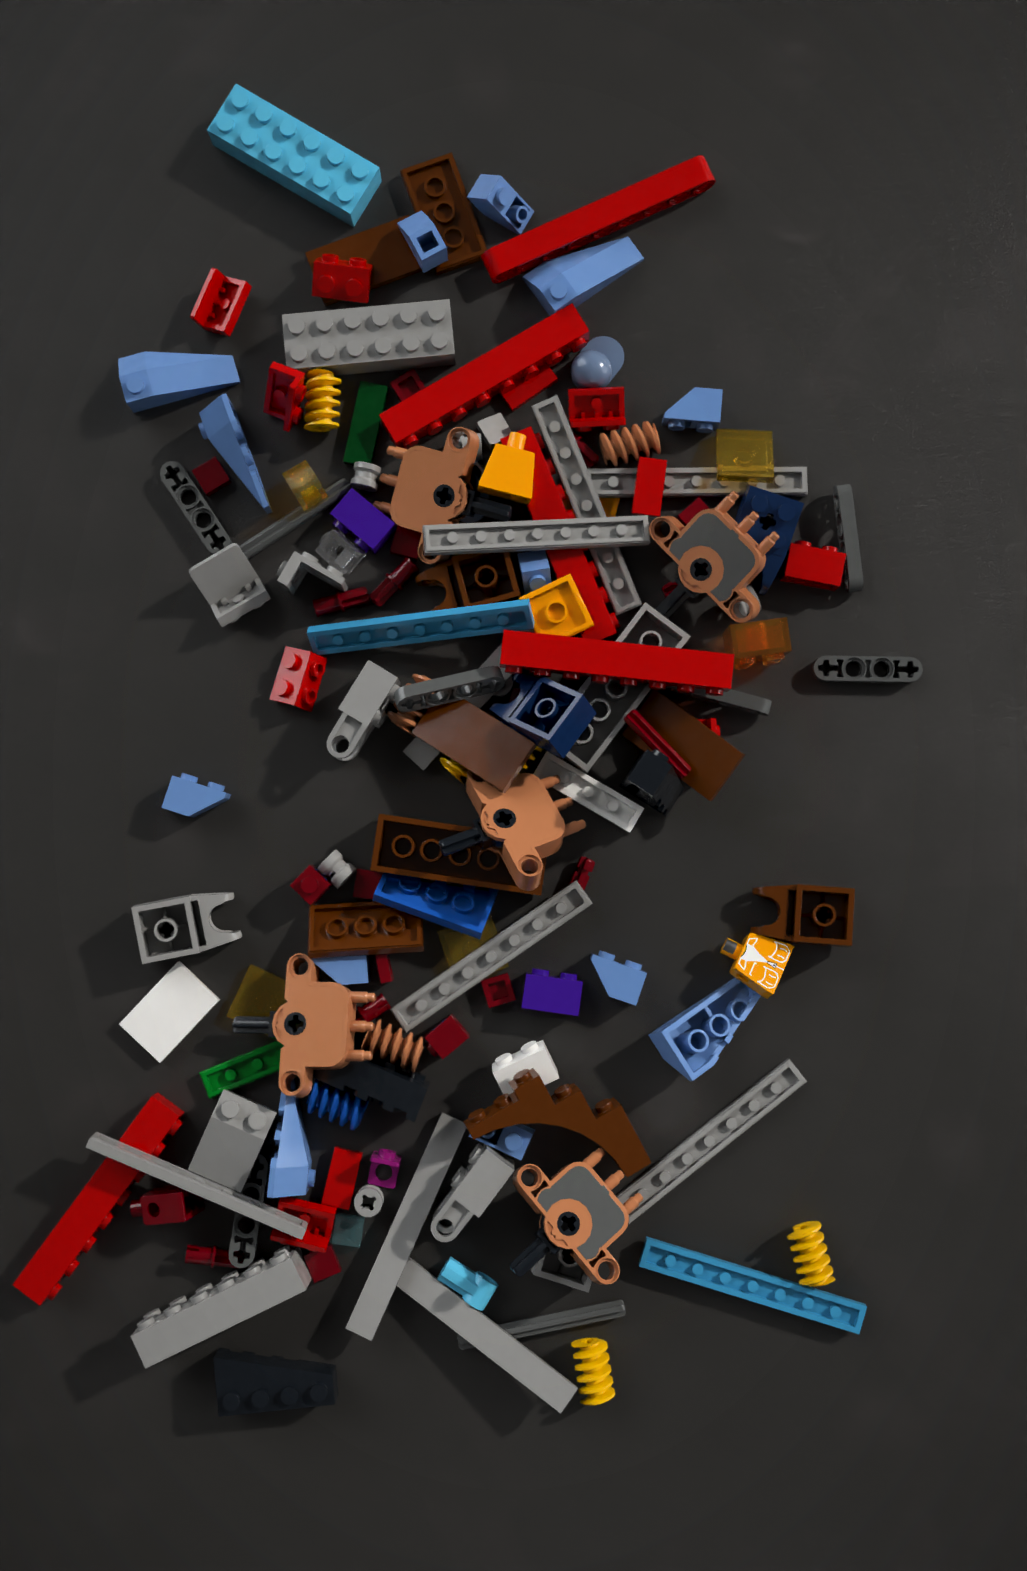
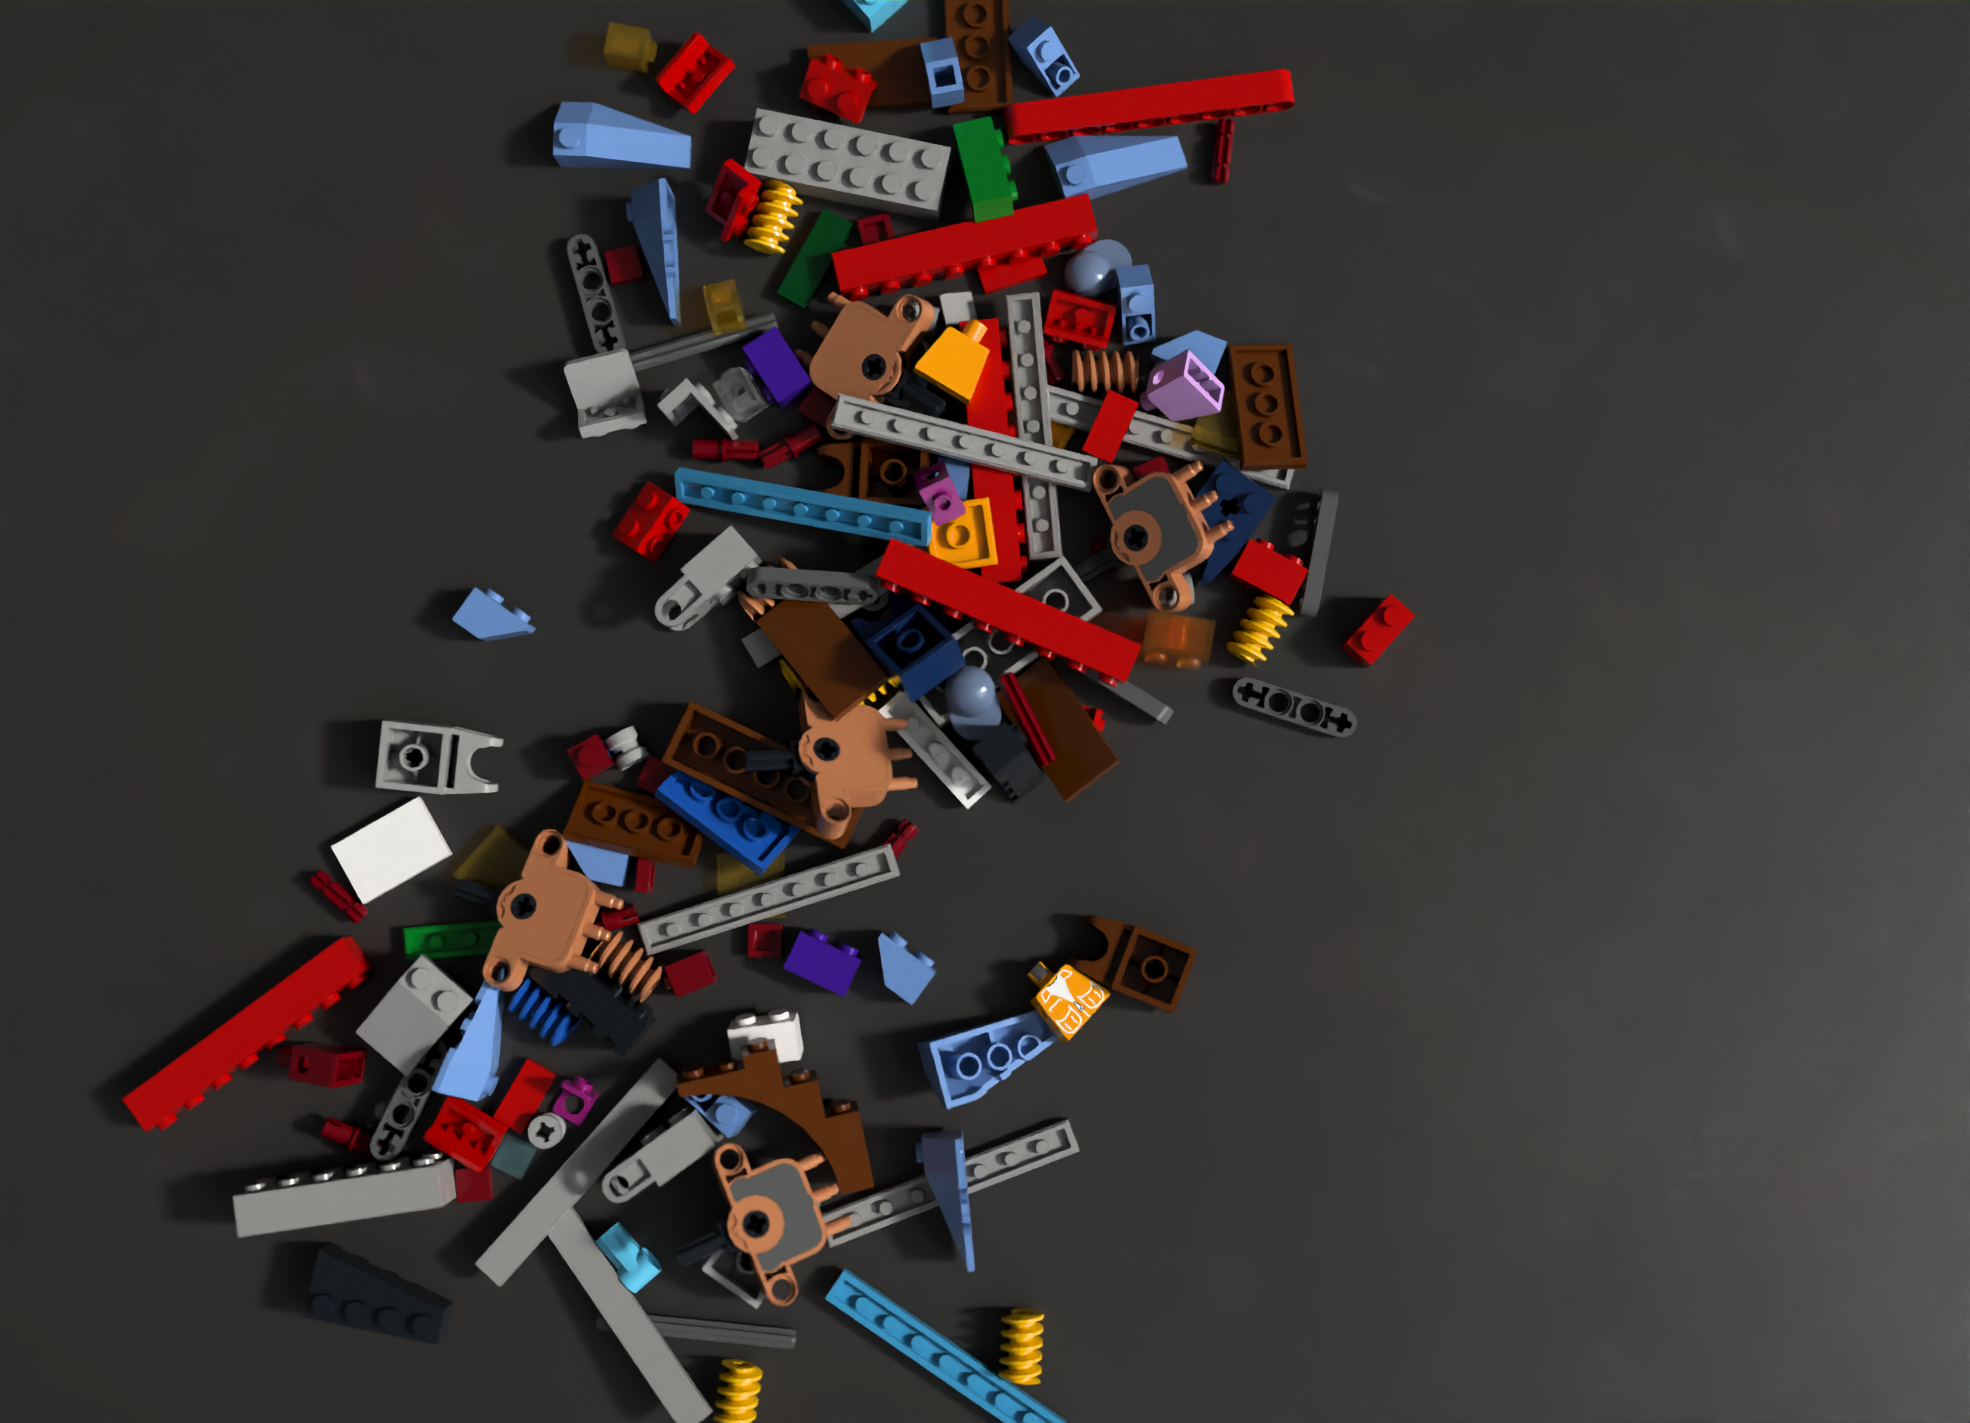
camera: 25 degrees right, 0 degrees up
light grey tile [86,1132,308,1240] -> none
light grey wheel [350,461,382,492] -> none
none -> dark red axle [309,870,368,923]
none -> clear yellow brick [603,22,657,72]
none -> magenta bracket [914,461,966,526]
none -> medium blue wedge [916,1129,975,1272]
none -> sand blue cap [945,666,1001,740]
none -> green brick [953,116,1018,223]
none -> medium blue slope [1115,264,1156,345]
none -> lavender torso [1140,349,1225,422]
none -> dark red axle [1211,119,1235,185]
none -> reddish brown tile [1225,344,1308,471]
none -> yellow piece [1226,594,1295,668]
none -> red brick [1340,593,1416,668]

